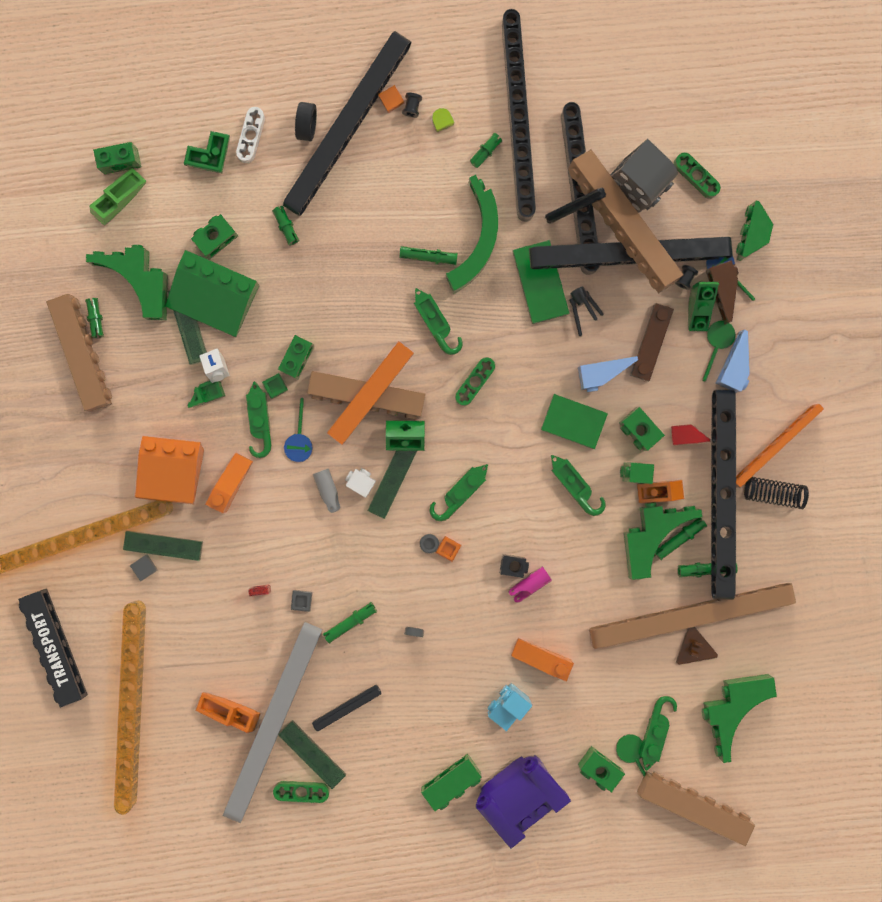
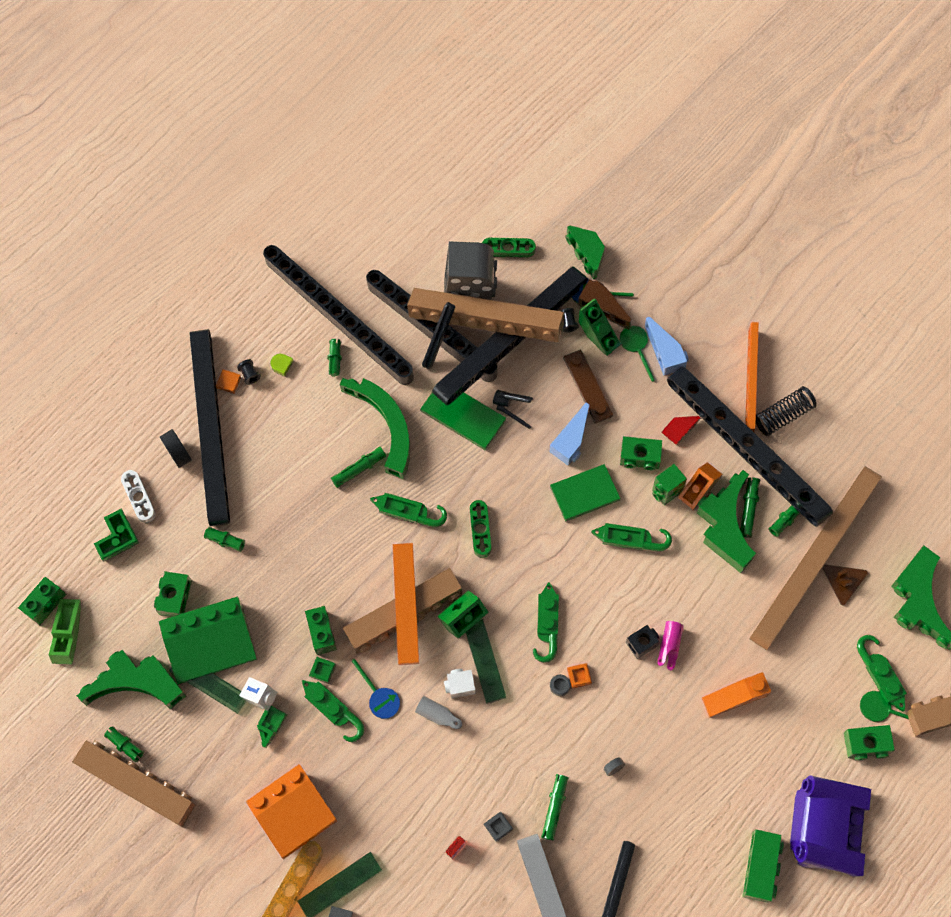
camera: 40 degrees left, 20 degrees down
orange slope [206,453,253,513] -> none
medium azure brick [487,683,533,731] -> none

